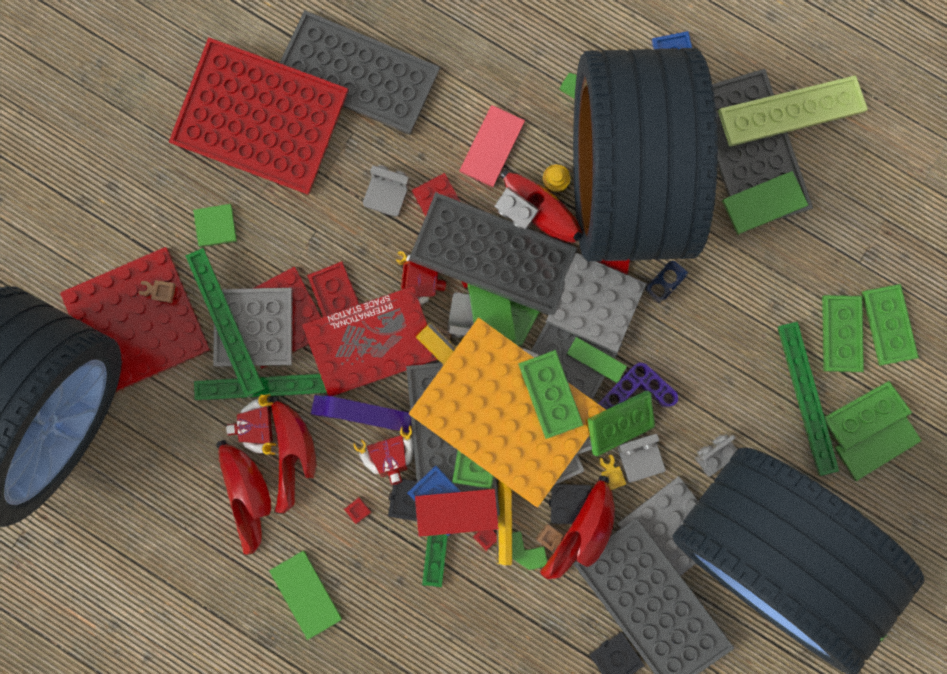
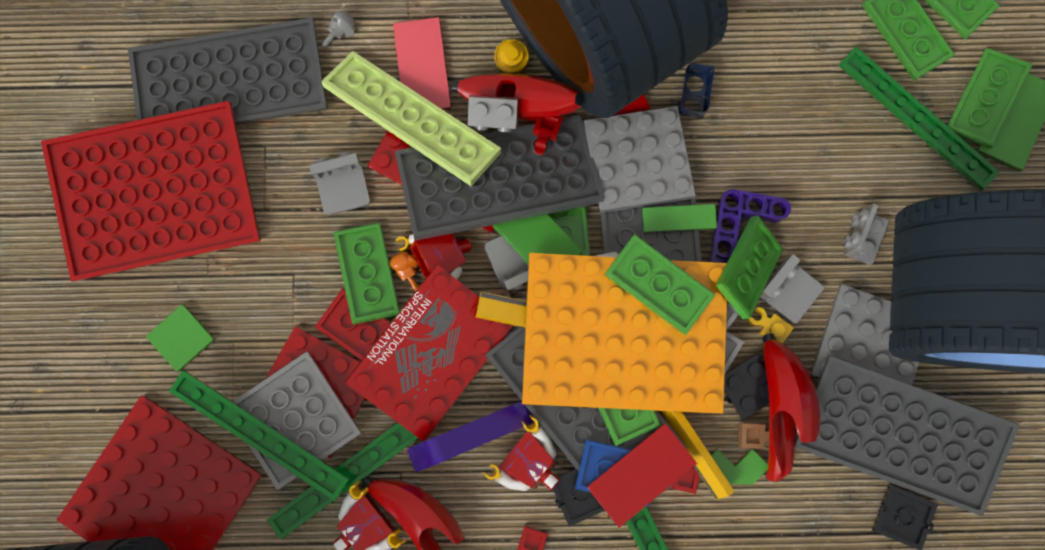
camera: 30 degrees left, 0 degrees up
medium nougat plate [139,280,176,303] -> none
none -> light grey piece [322,11,356,47]
none -> yellowish green plate [322,51,501,186]
none -> bright green tile [333,222,400,325]
none -> orange piece [390,251,418,292]
none -> red plate [533,116,563,155]

